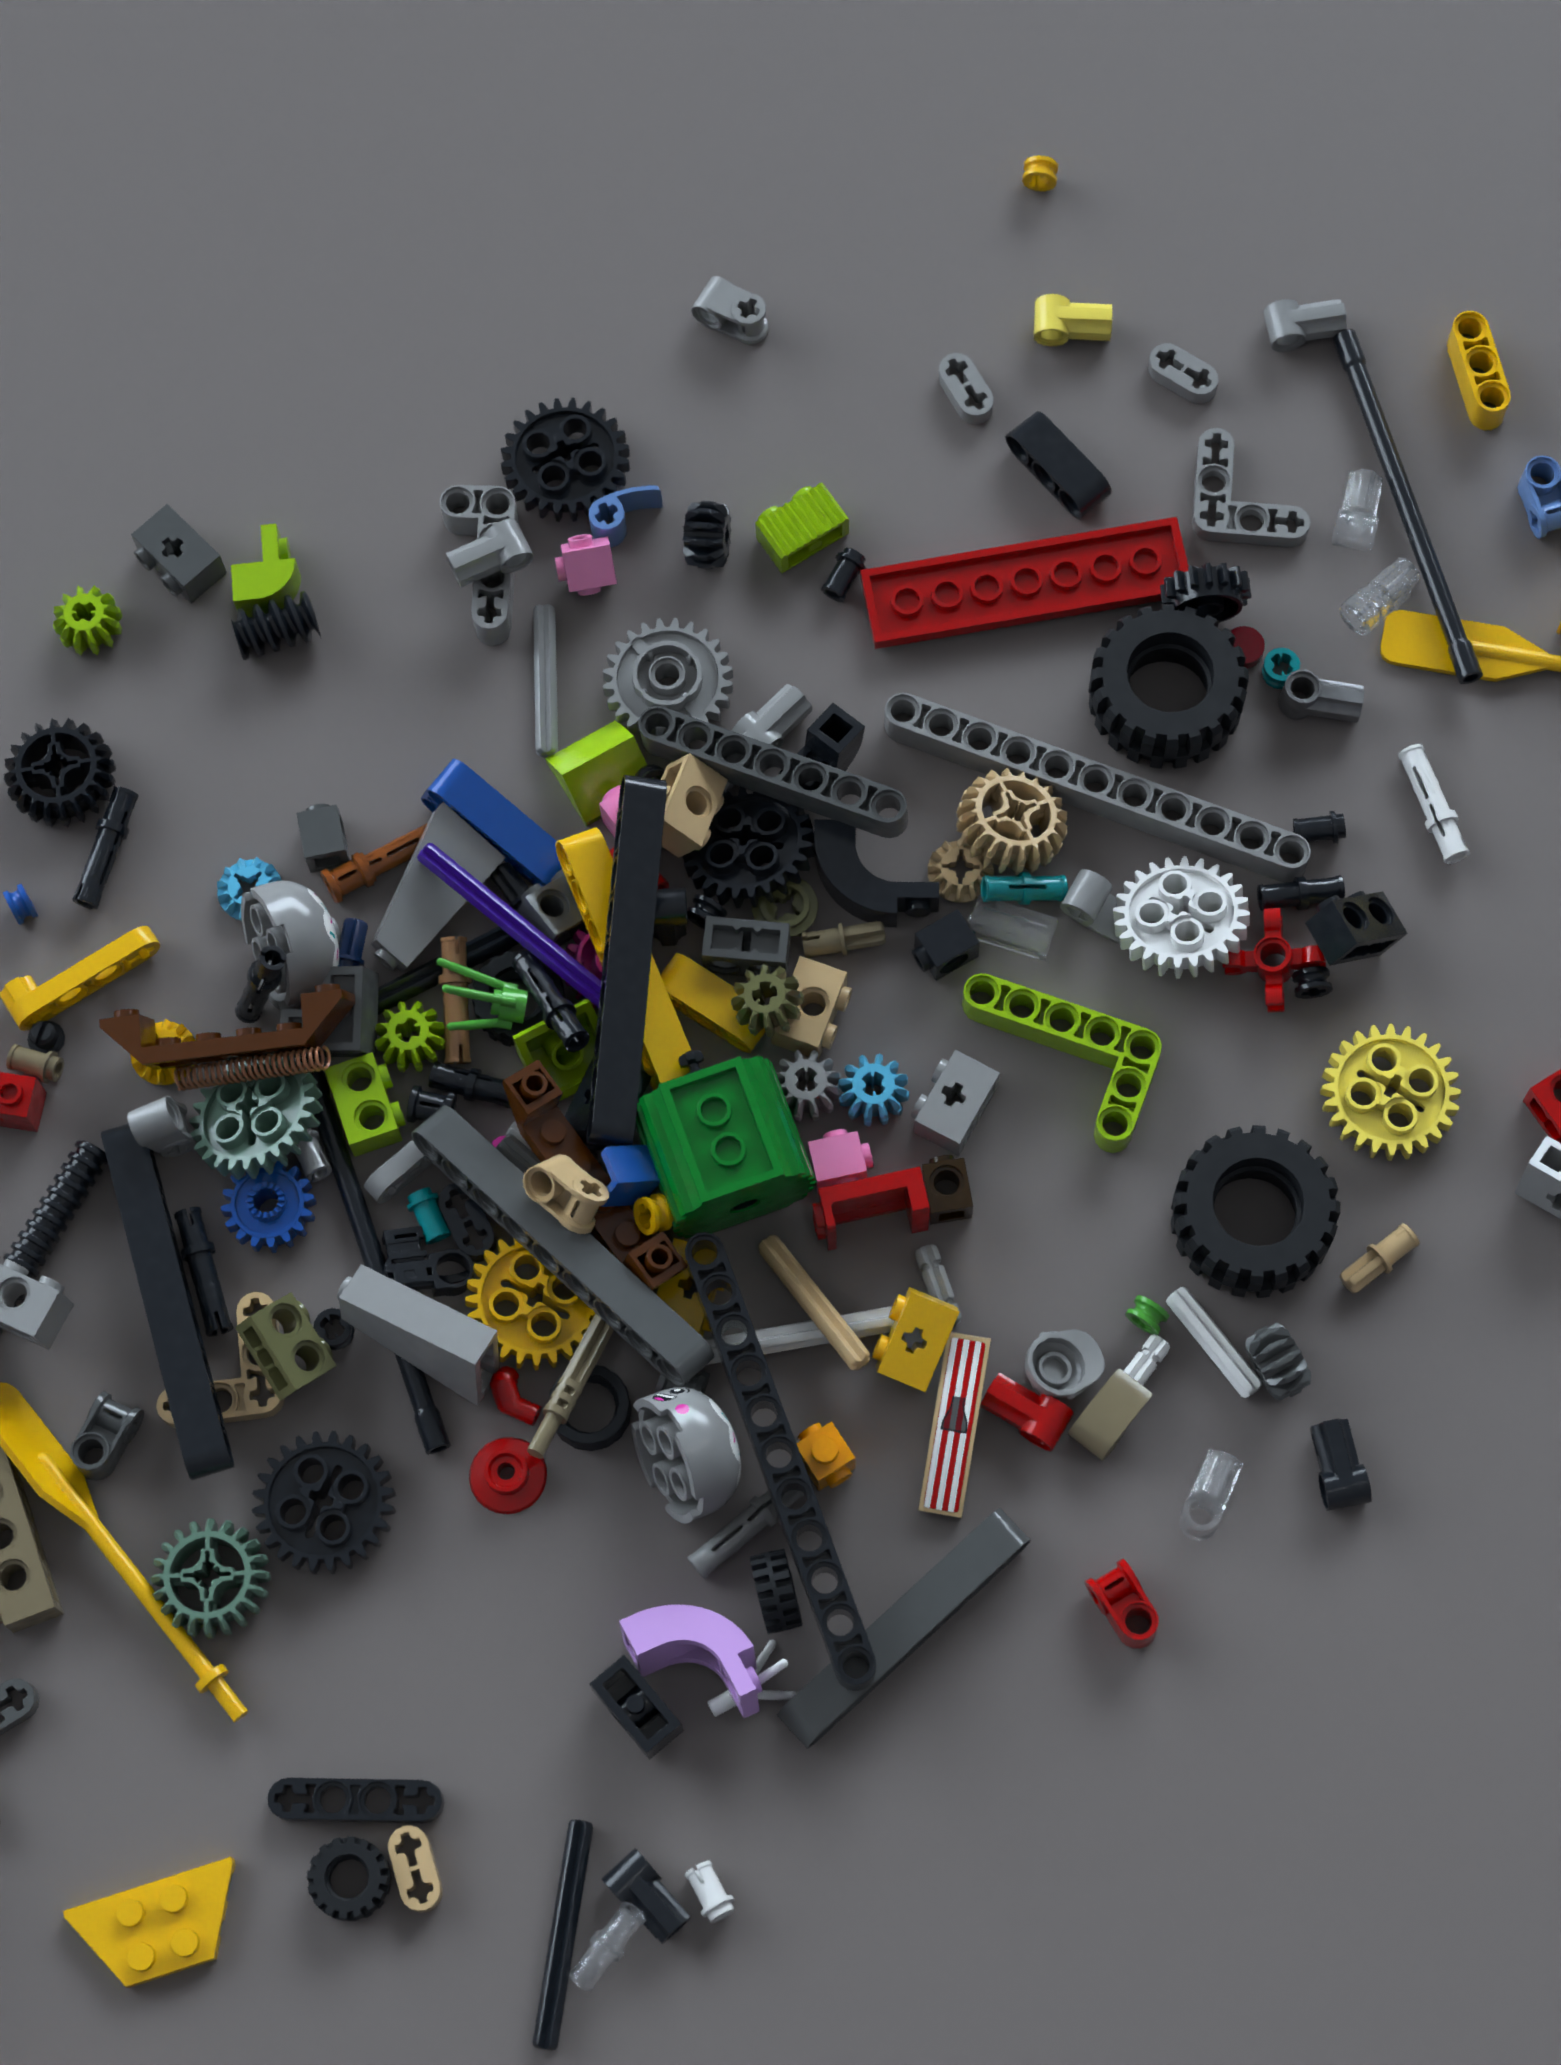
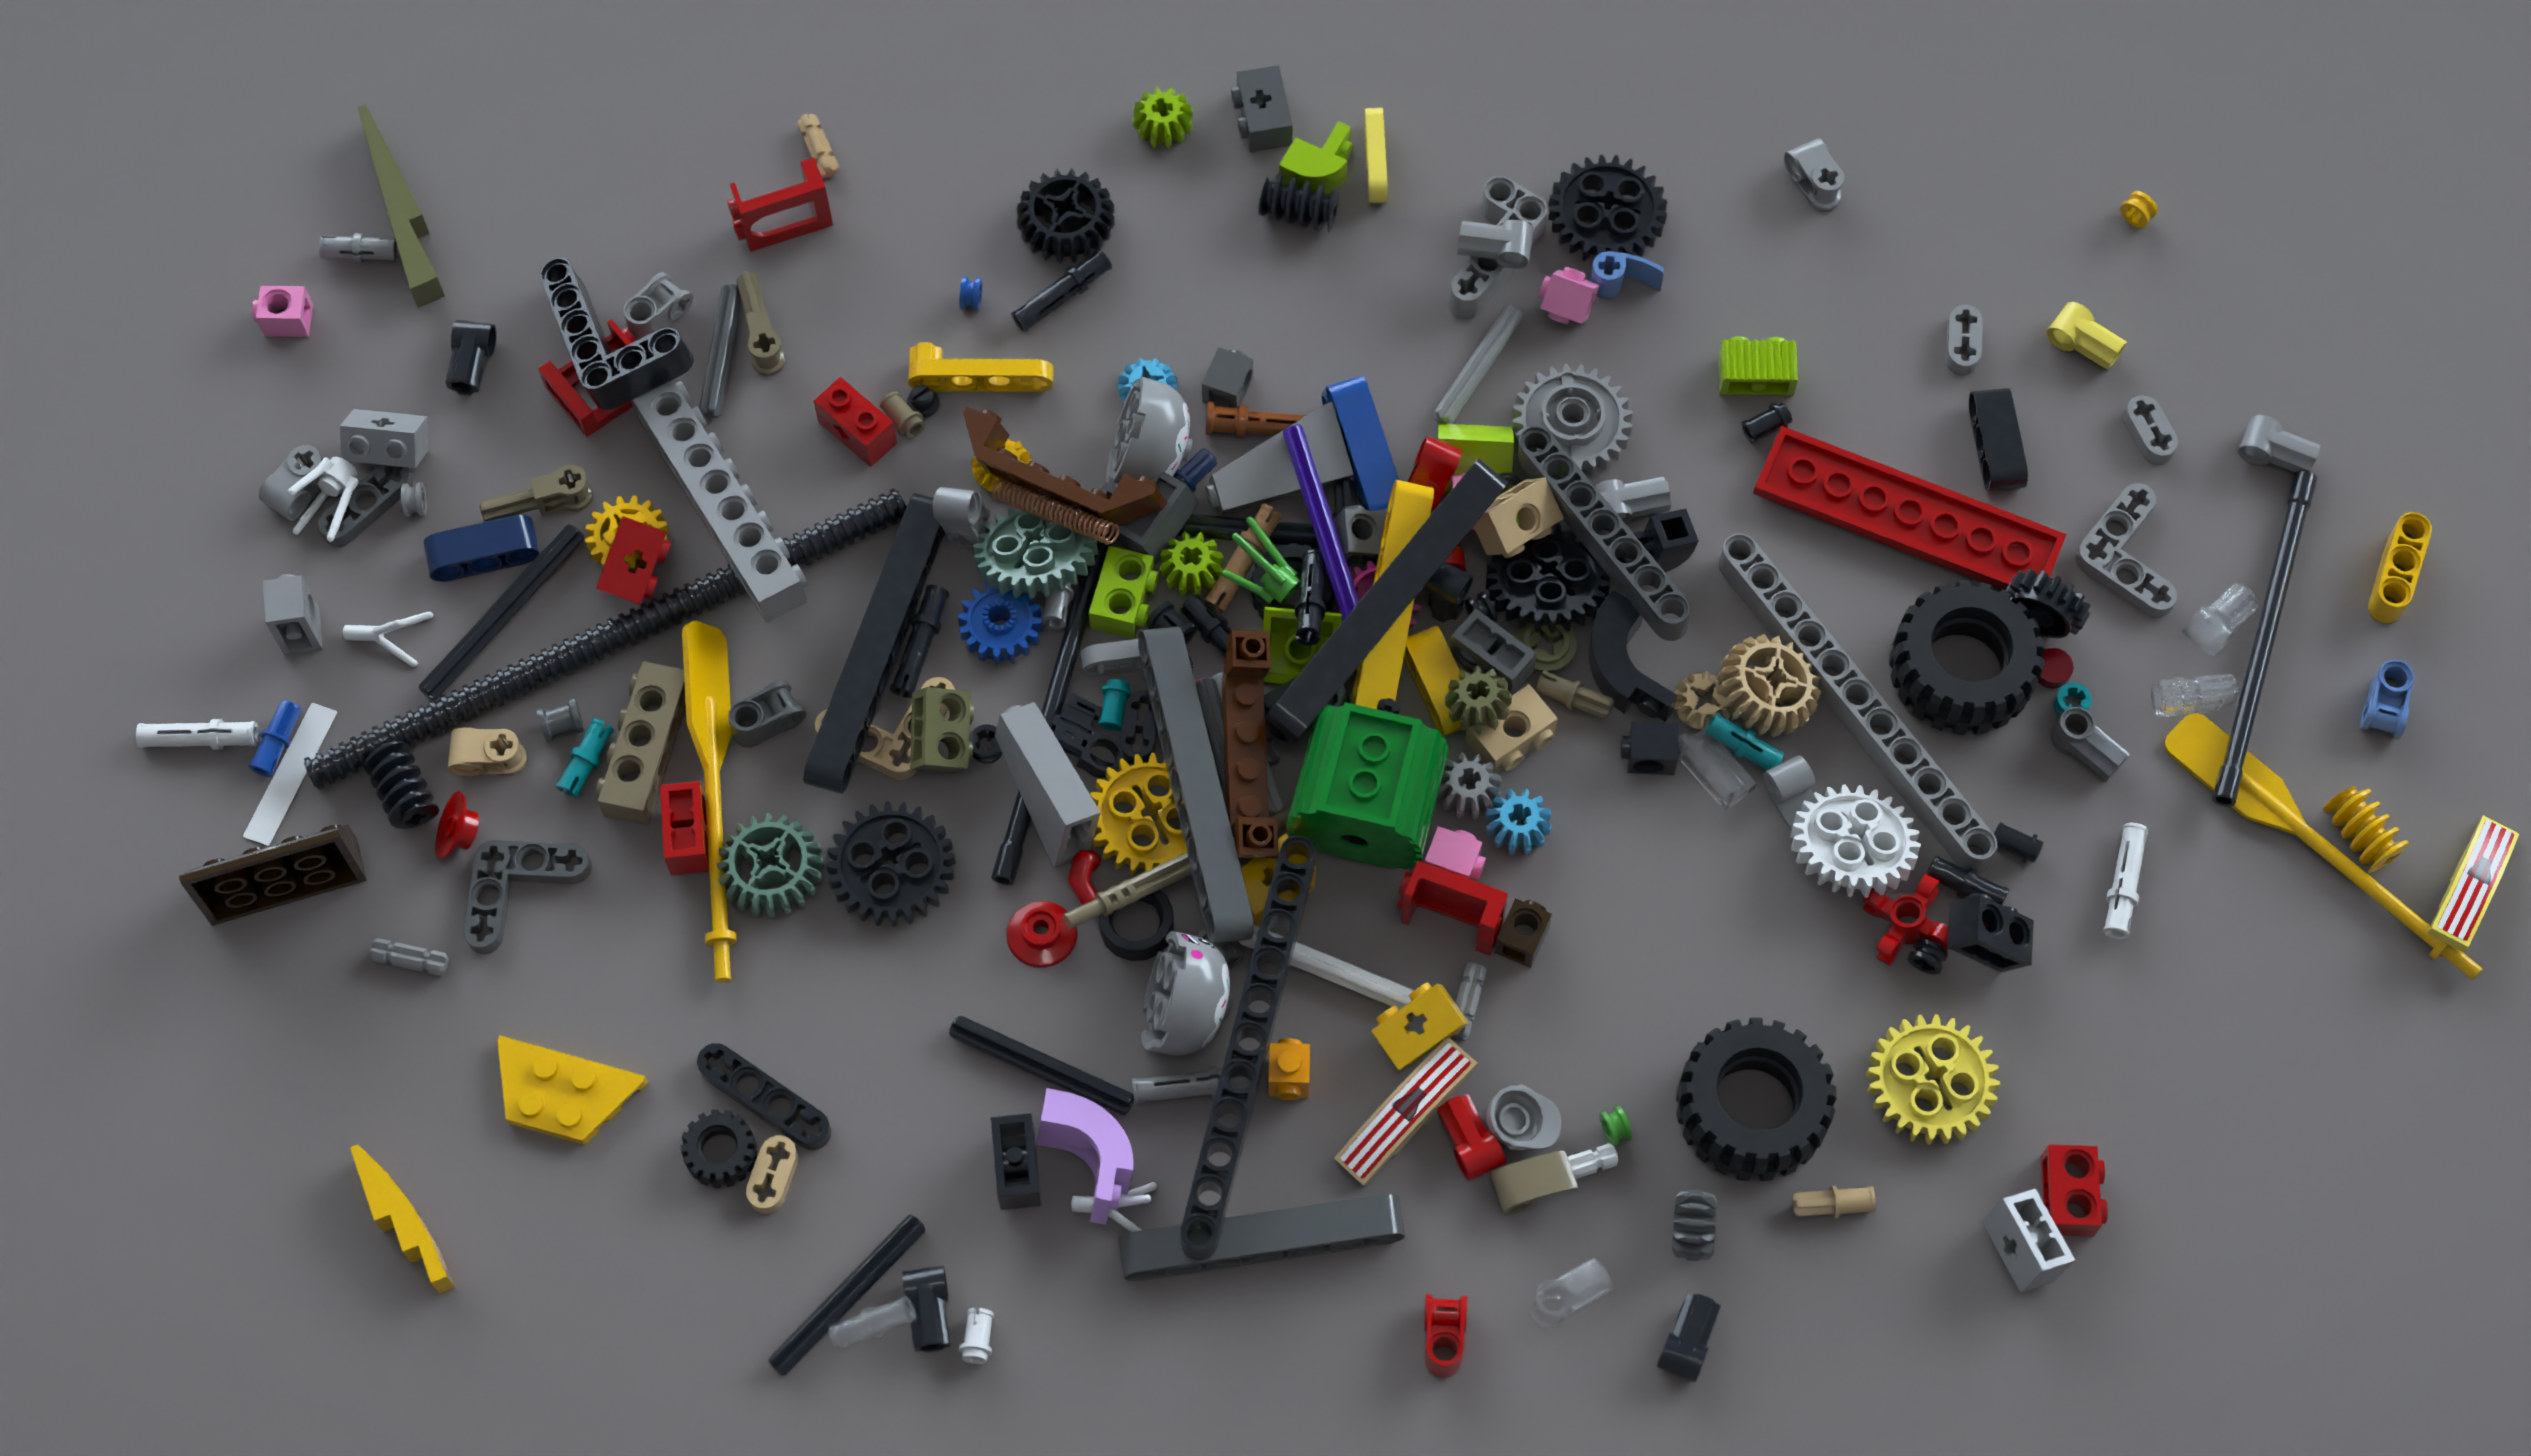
camera: 30 degrees right, 5 degrees down
black pin [235,945,287,1024] -> none
tan piece [523,1154,609,1234] -> none
blue panel [601,1145,660,1207] -> none
yellow bush [633,1193,674,1236] -> none
black gear [683,501,732,569] -> none
black tyre [750,1549,803,1634] -> none
tan axle [759,1235,870,1371] -> none
light grey brick [911,1049,1000,1156] -> none
lime beam [962,973,1162,1153] -> none
white axle [1166,1286,1262,1398] -> none
none -> red brick [660,781,709,875]
none -> black axle [949,1016,1134,1115]
none -> light yellow beam [1364,108,1388,203]
none -> red piece [1407,436,1462,511]

